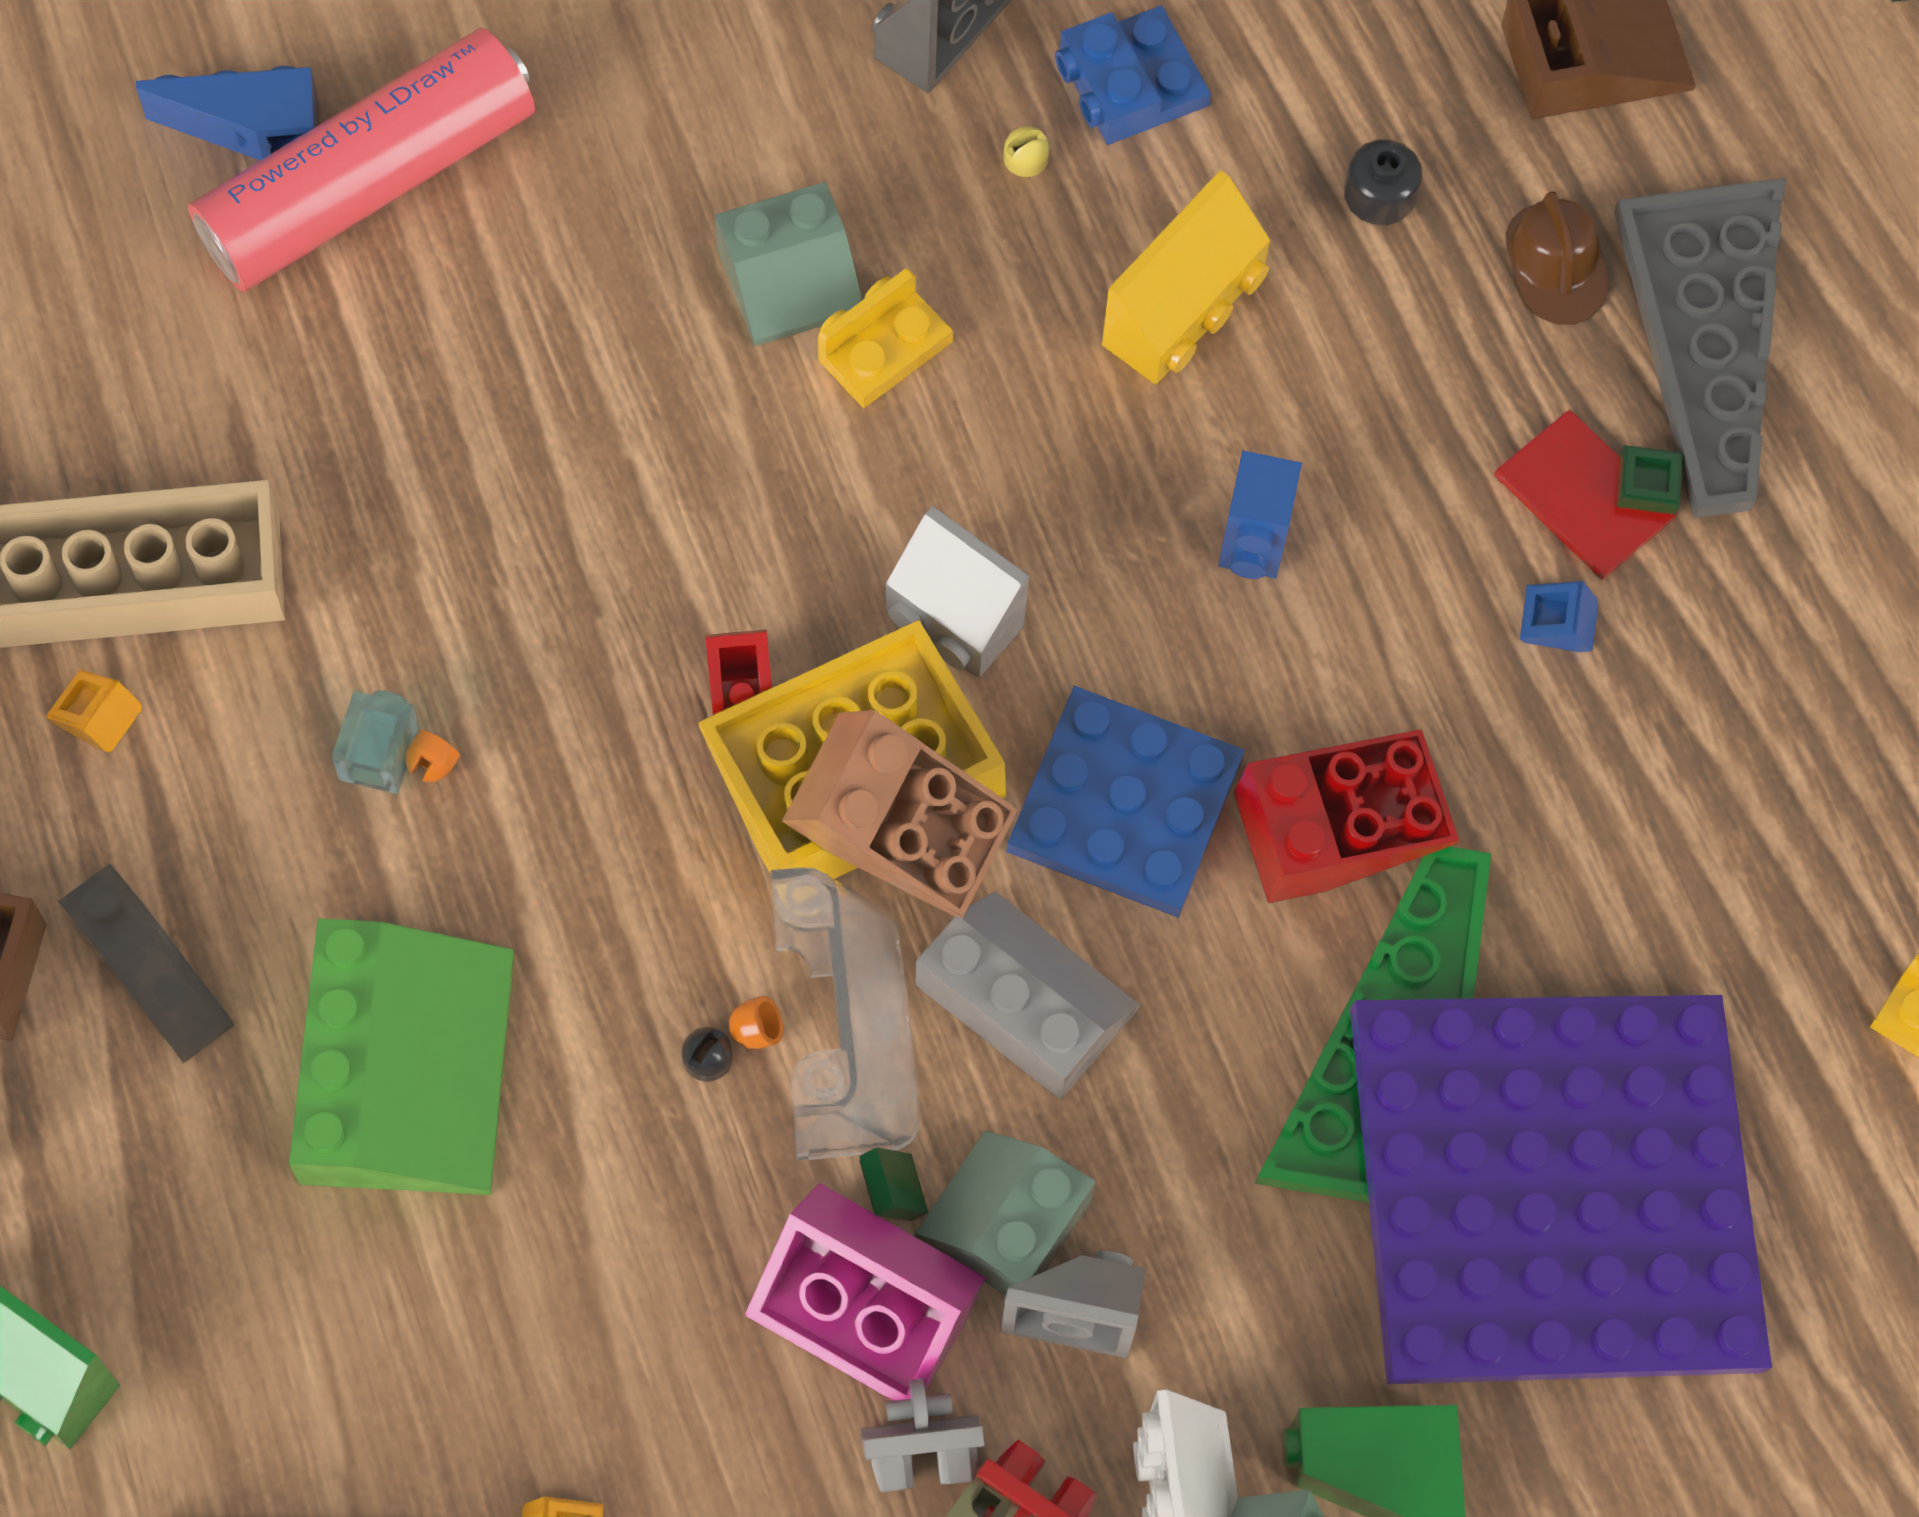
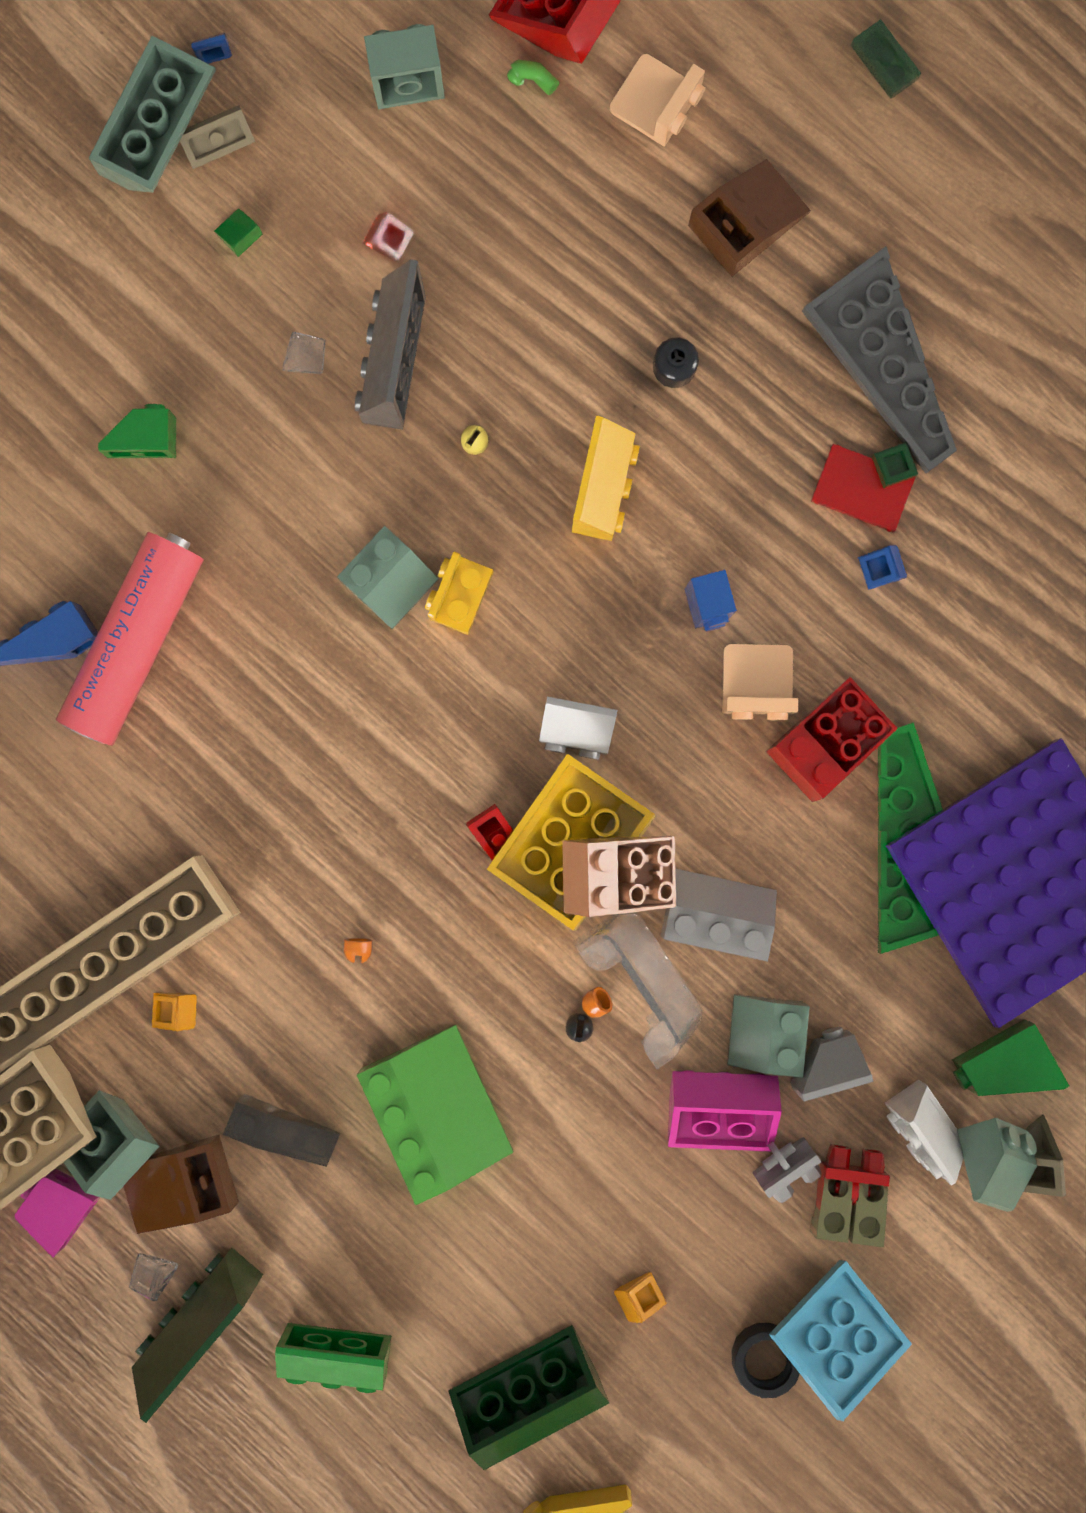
camera: 25 degrees left, 20 degrees up
clear light blue brick [332,690,420,794] -> none
dark green tile [859,1147,929,1221] -> none
blue plate [1006,686,1245,918] -> none
blue plate [1055,5,1211,145] -> none
reddish brown piece [1505,191,1609,325] -> none
none -> light nougat bracket [722,644,798,721]

